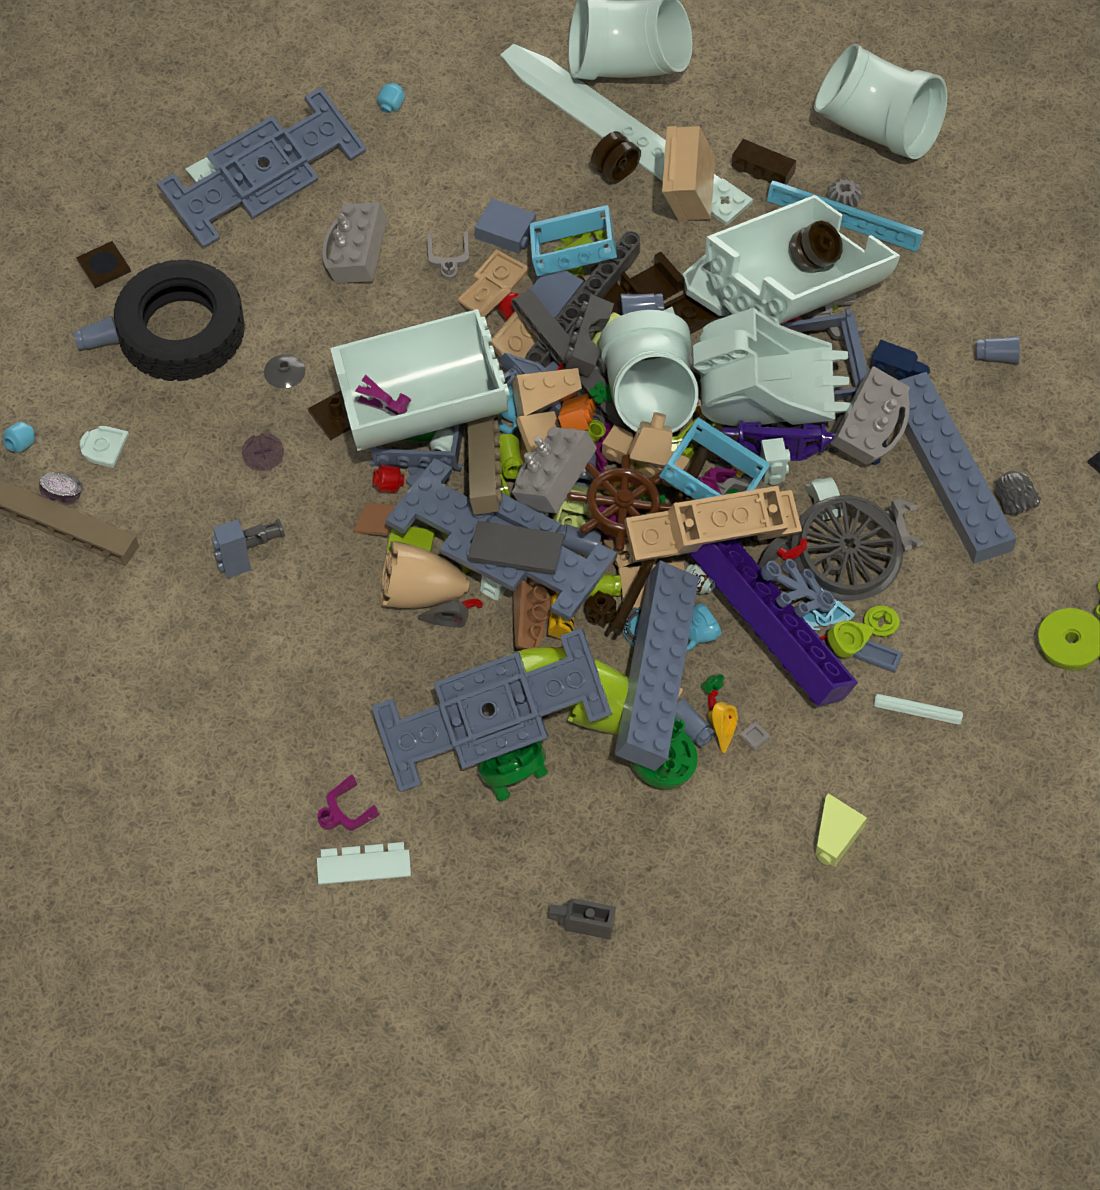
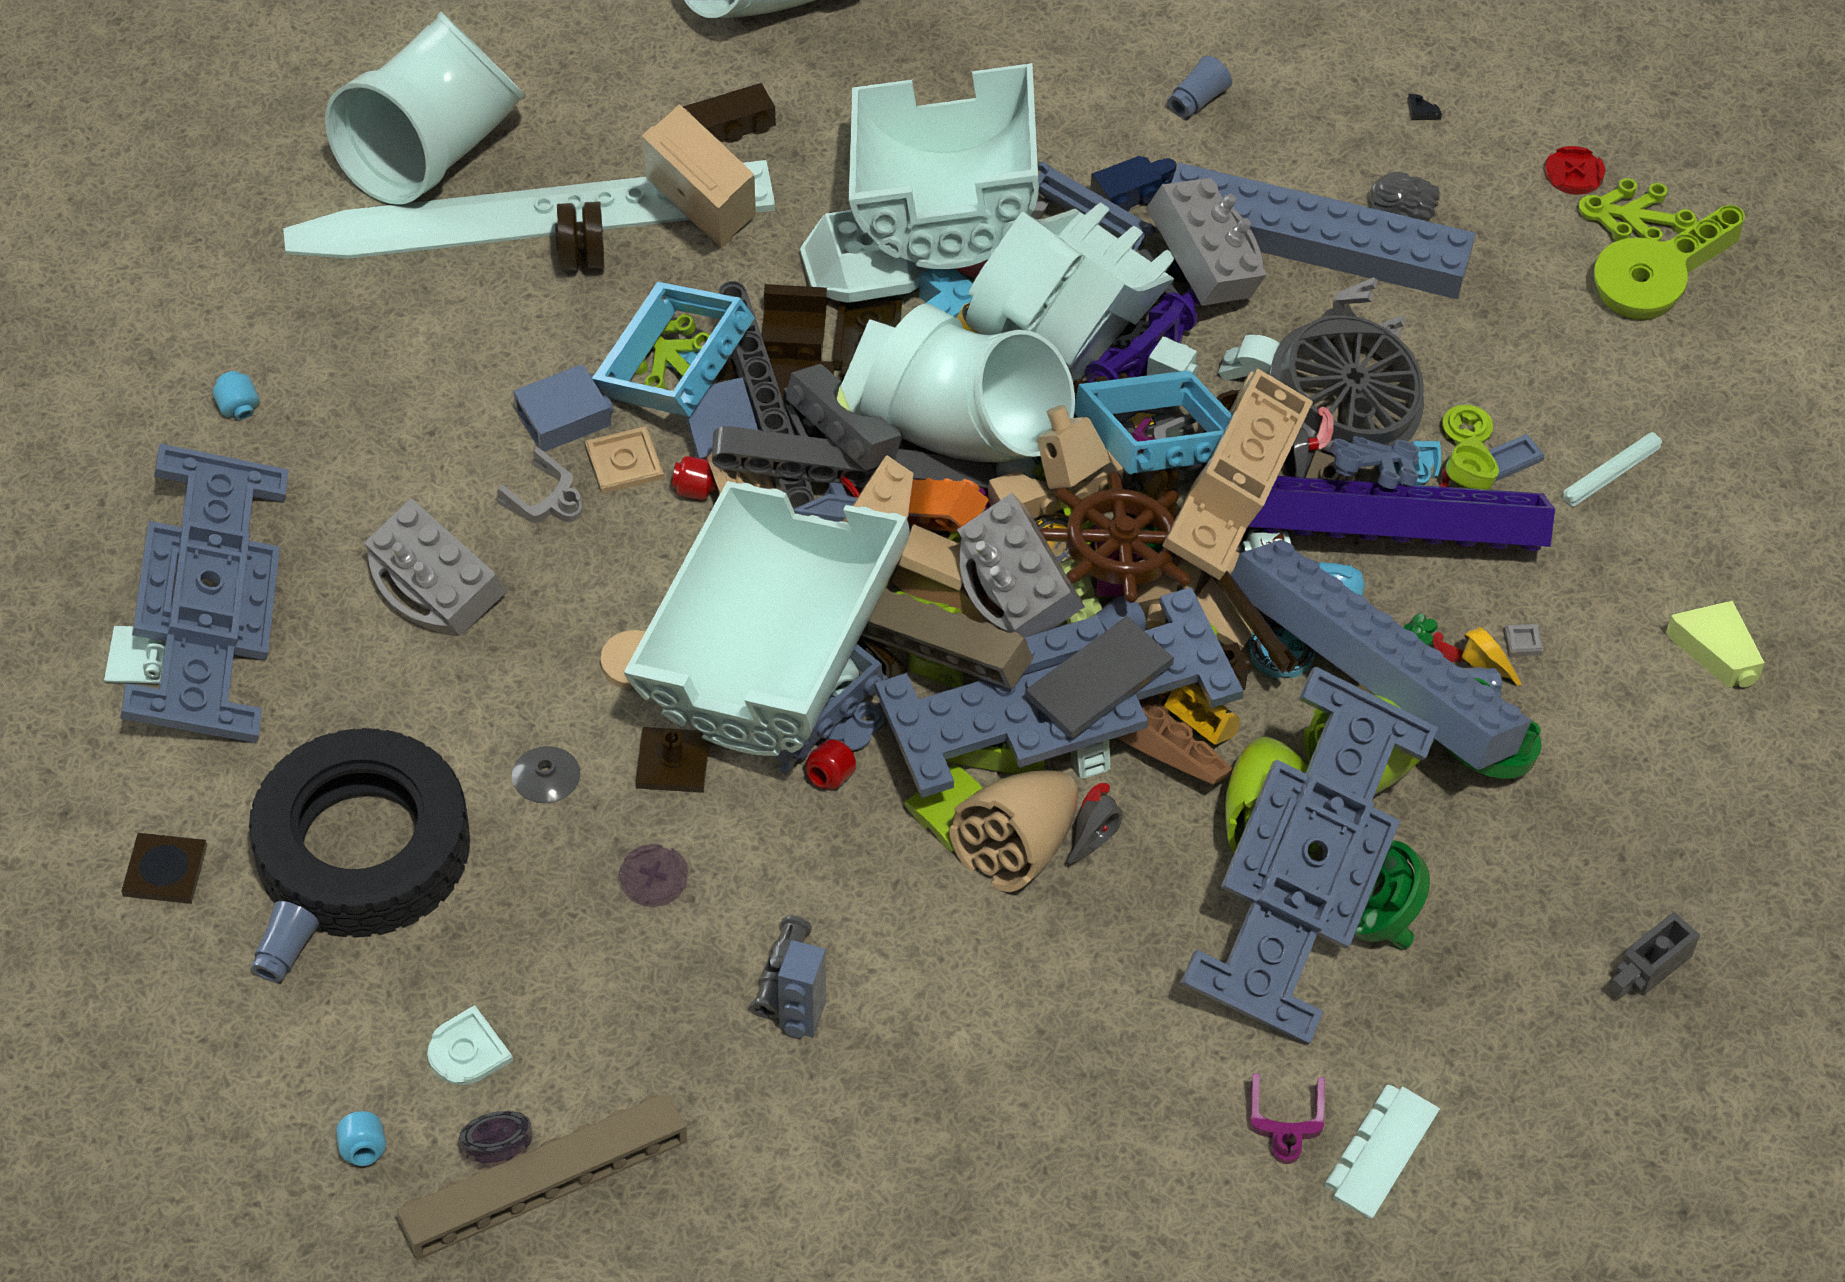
camera: 55 degrees left, 5 degrees down
medium nougat piece [354,503,396,536] -> none
magenta piece [355,374,411,415] -> none
tan tile [457,273,511,317] -> none
green plant [589,382,612,404] -> none
sand blue plant [620,293,664,315] -> none
medium azure plate [767,181,924,252] -> none
dark brown wheel [790,220,843,273] -> none
light grey gear [827,177,862,207] -> none

